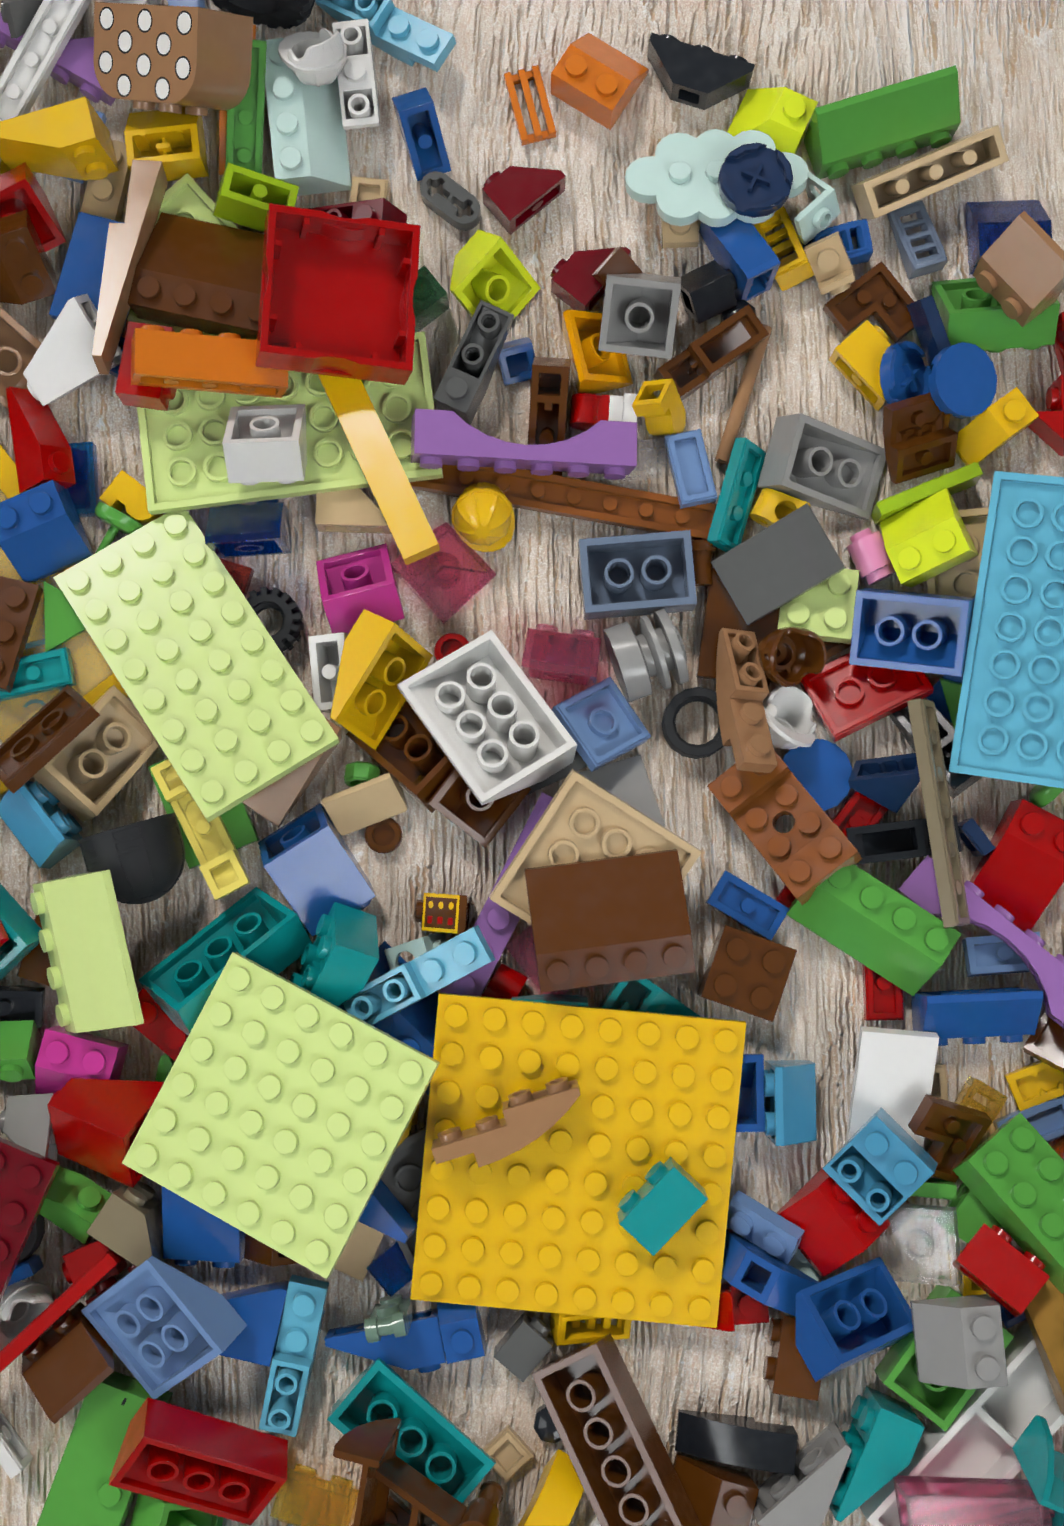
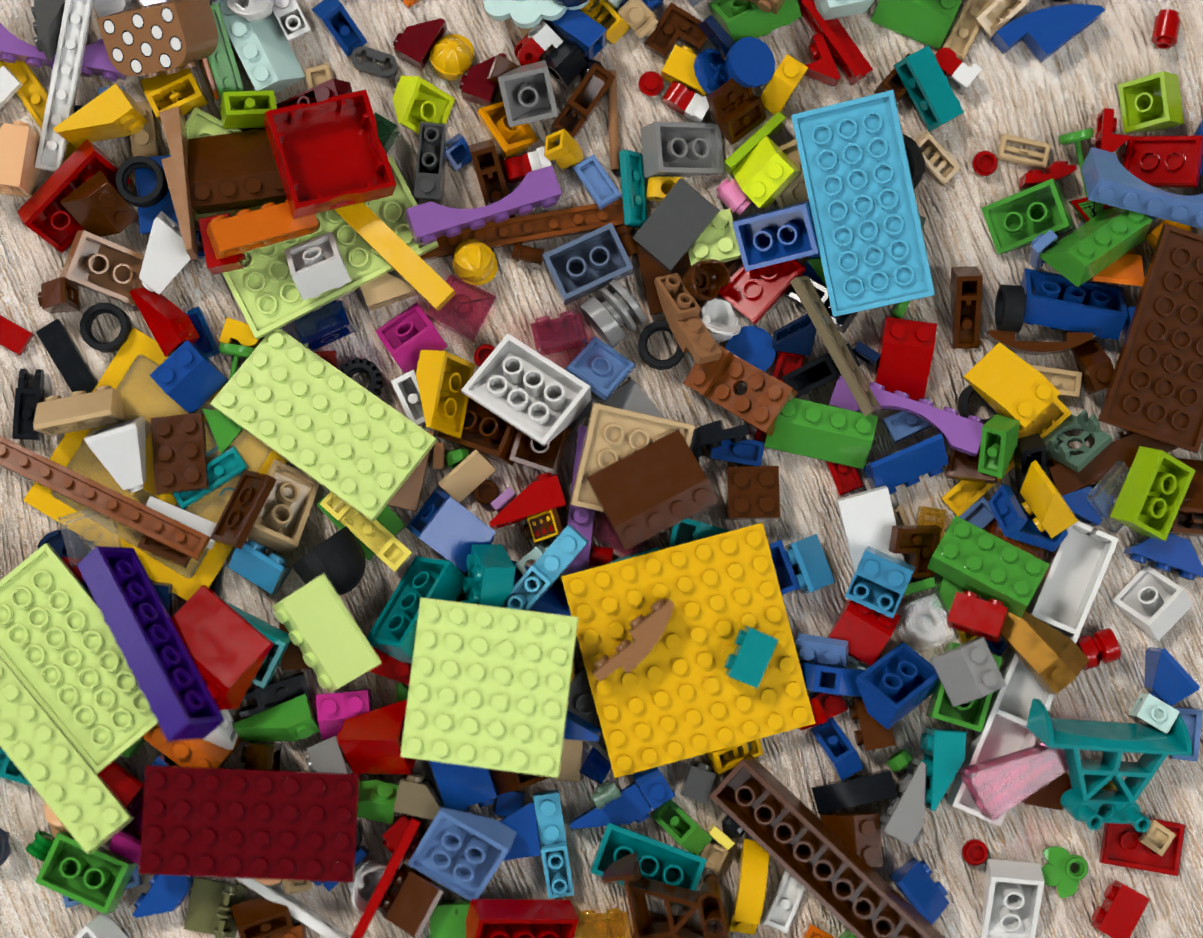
camera: 30 degrees left, 0 degrees up
none -> black tyre [115,156,168,208]
none -> yellow piece [430,34,474,81]
none -> medium nougat tile [433,442,447,470]
none -> red slope [489,472,566,530]
none -> lavender tile [490,487,516,512]
none -> blue tile [494,791,525,816]
none -> reddish brown pin [511,242,544,265]
none -> leg [514,19,564,66]
none -> red plate [638,71,664,97]
none -> bright green slope [651,799,713,855]
none -> leg [662,81,710,123]
none -> black slope [690,420,752,462]
none -> light yellow tile [708,823,735,850]
none -> blue slope [810,717,864,781]
none -> bright green tile [886,749,913,772]

